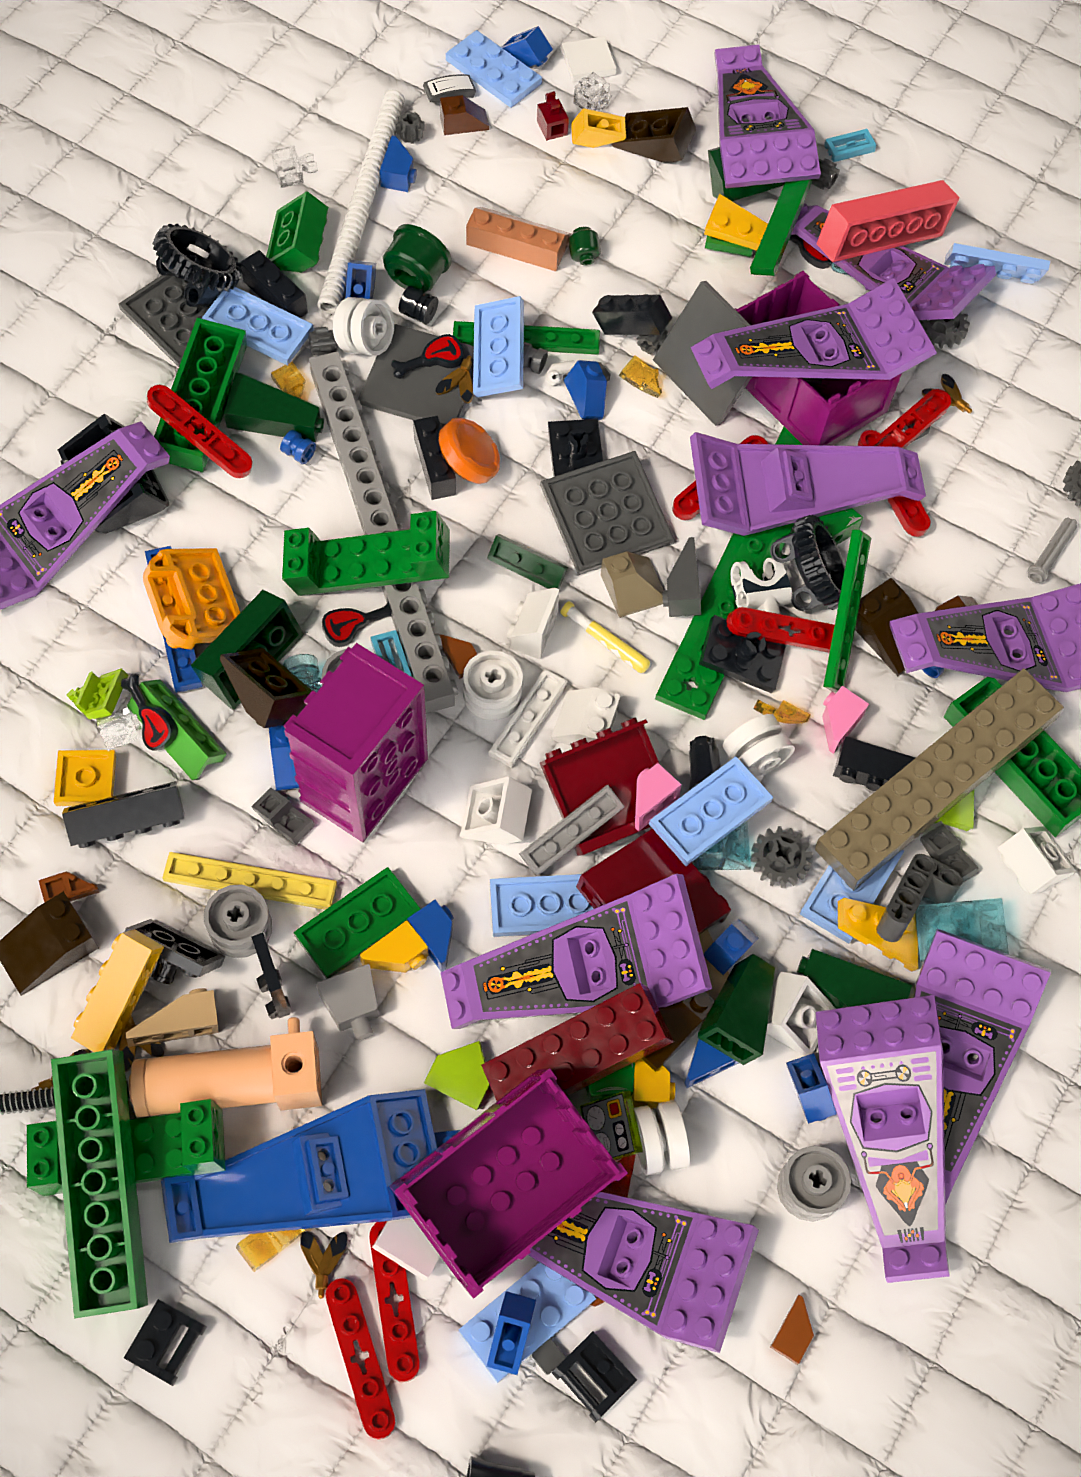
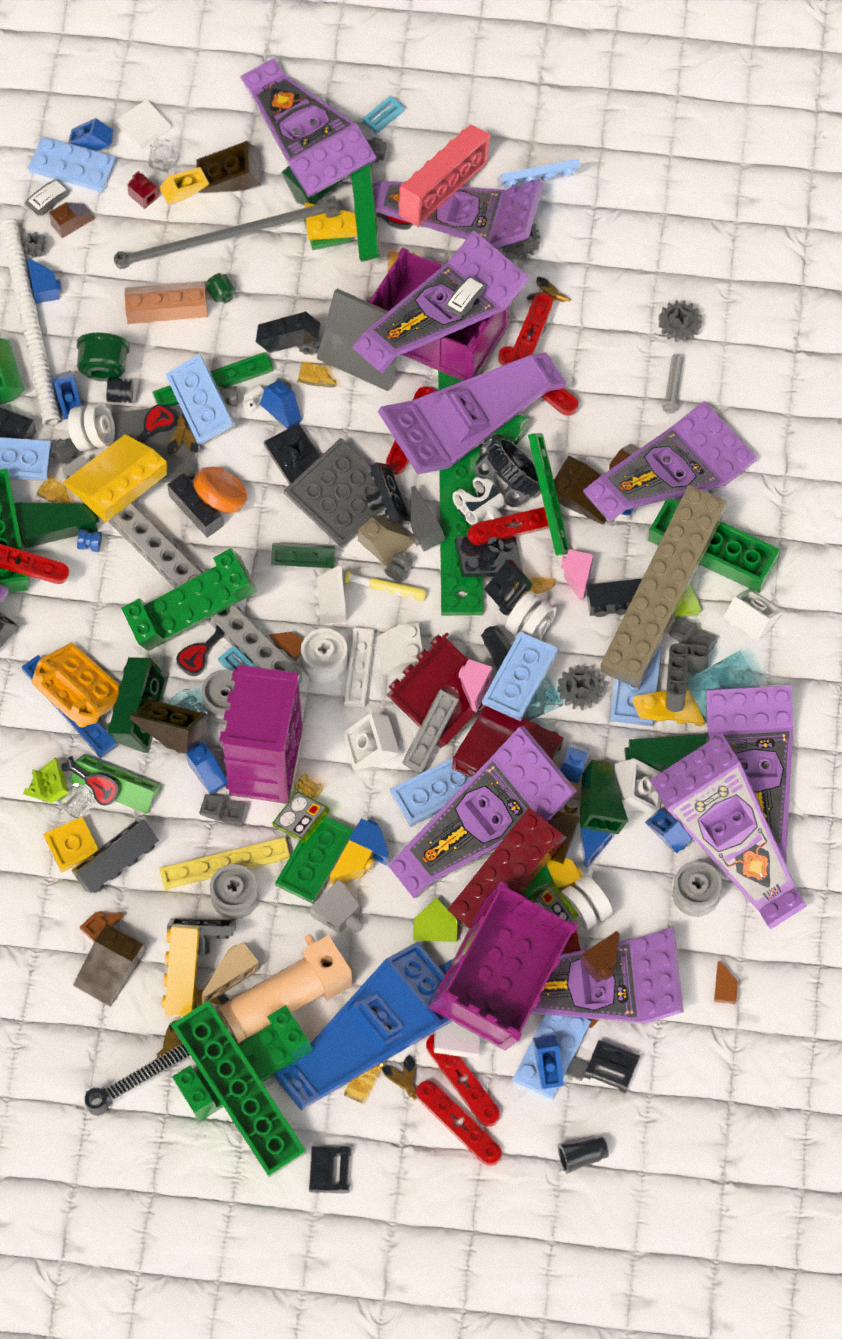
camera: 20 degrees left, 0 degrees up
black tile [251,933,291,1019] -> none
none -> yellow slope [64,434,167,523]
none -> dark grey hinge [113,195,340,269]
none -> tile [272,790,330,843]
none -> clear yellow bush [295,773,323,800]
none -> black plate [366,462,411,525]
none -> dark grey wheel [384,553,412,582]
none -> slope [444,276,486,318]
none -> black plate [484,559,533,616]
none -> reddish brown slope [581,931,619,983]

